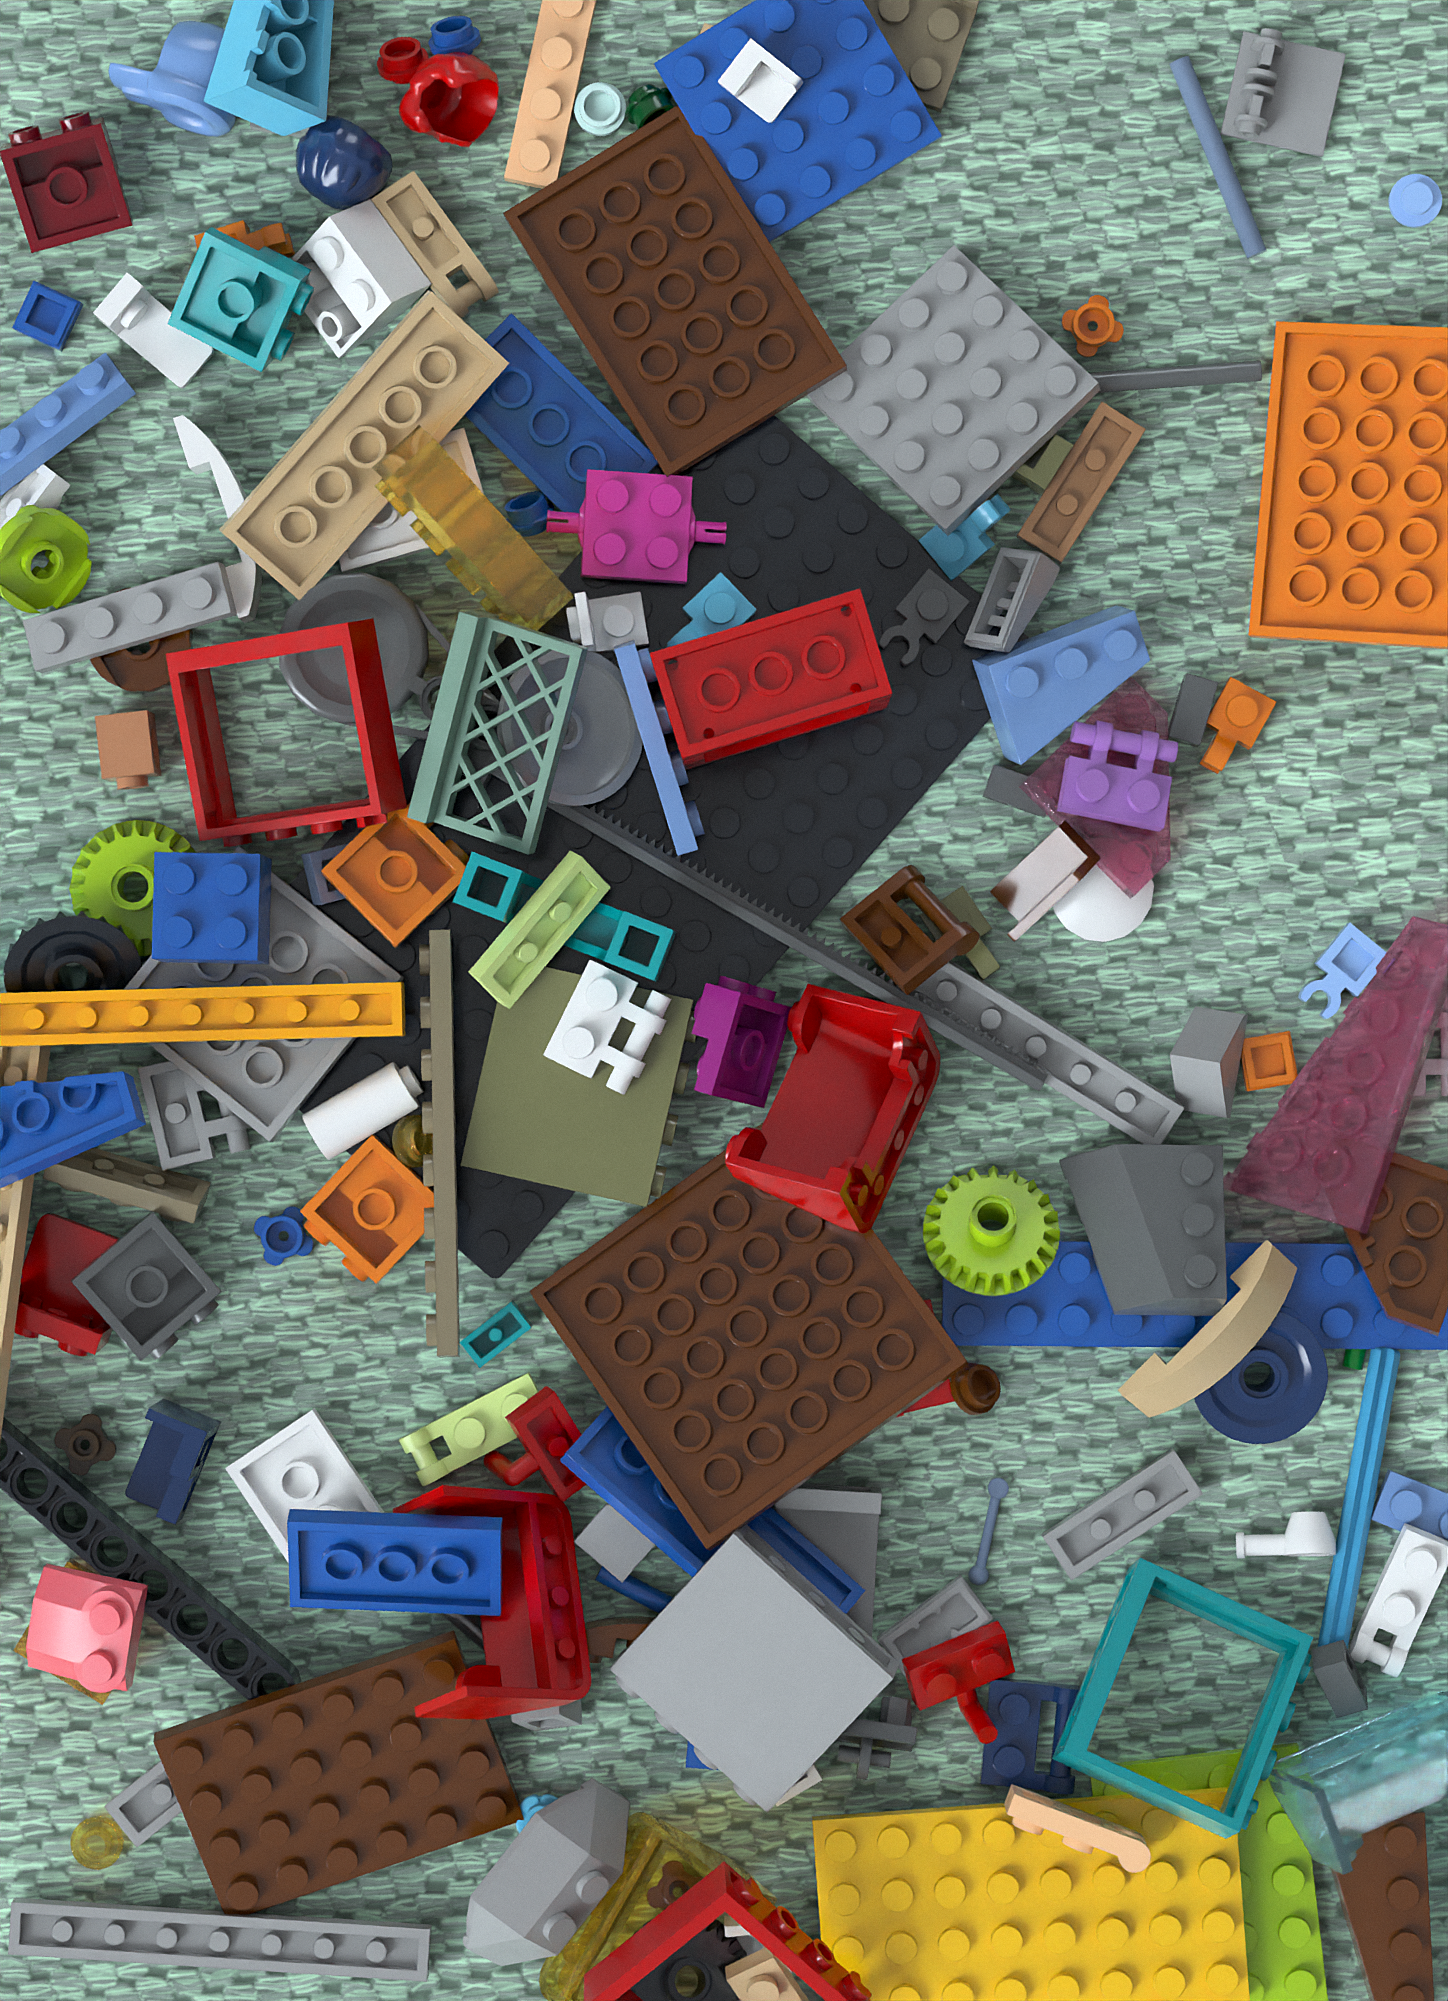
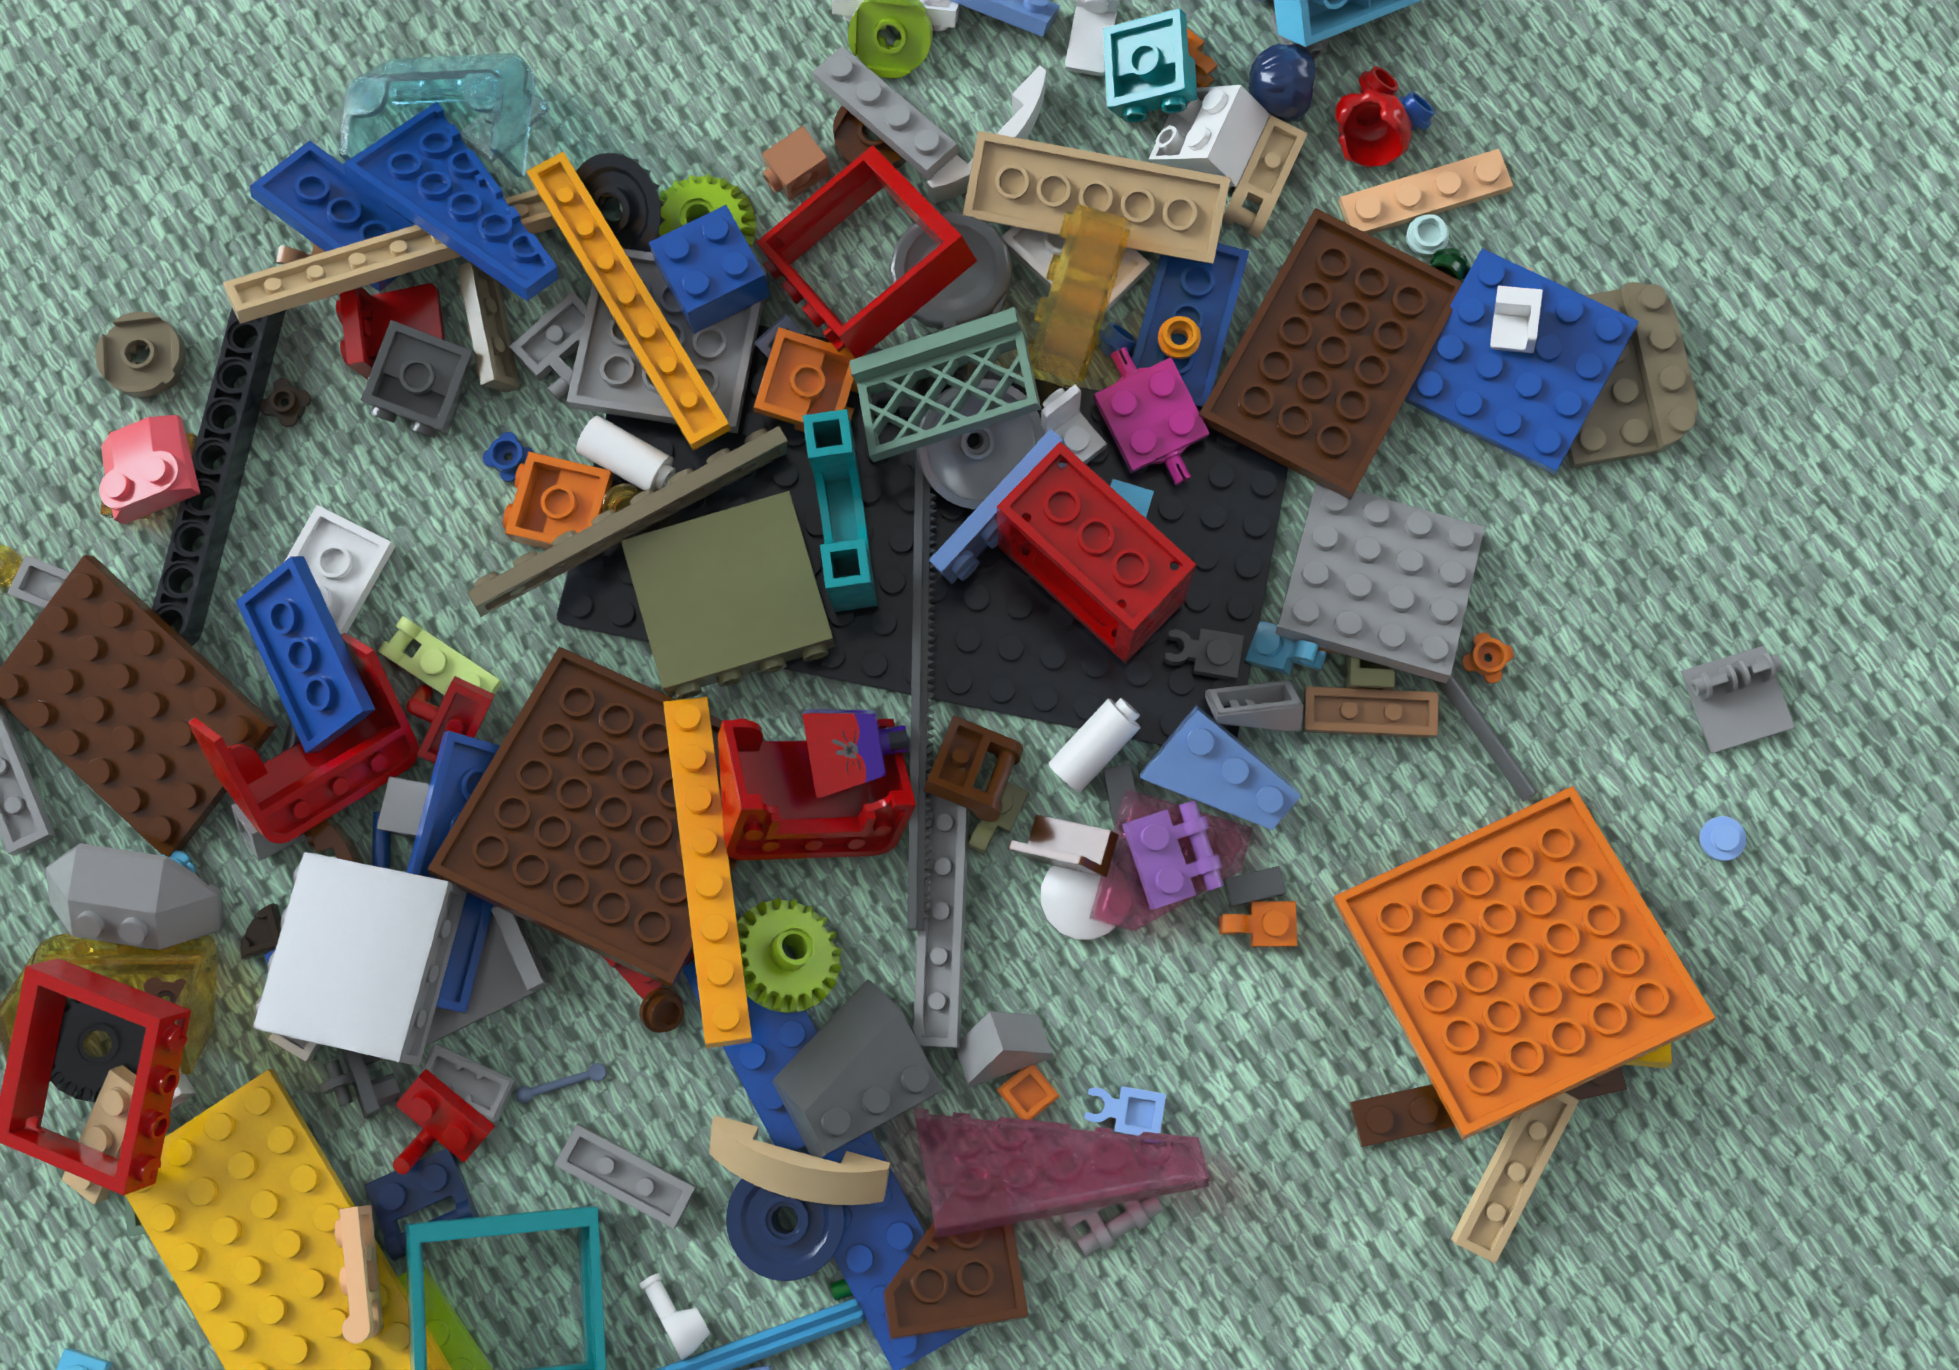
camera: 65 degrees right, 10 degrees down
dark blue panel [125,1398,221,1525] -> none
teal piece [460,1300,533,1368] -> none
yellowish green plate [469,851,611,1009] -> none
white plate [543,960,671,1095] -> none
magenta plate [691,976,791,1108] -> none
sand blue bar [1169,56,1267,259] -> none
none -> dark brown tile [240,903,281,960]
none -> light orange plate [663,697,752,1049]
none -> torso [802,709,909,798]
none -> white brick [1048,698,1141,793]
none -> light orange plate [1158,316,1201,359]

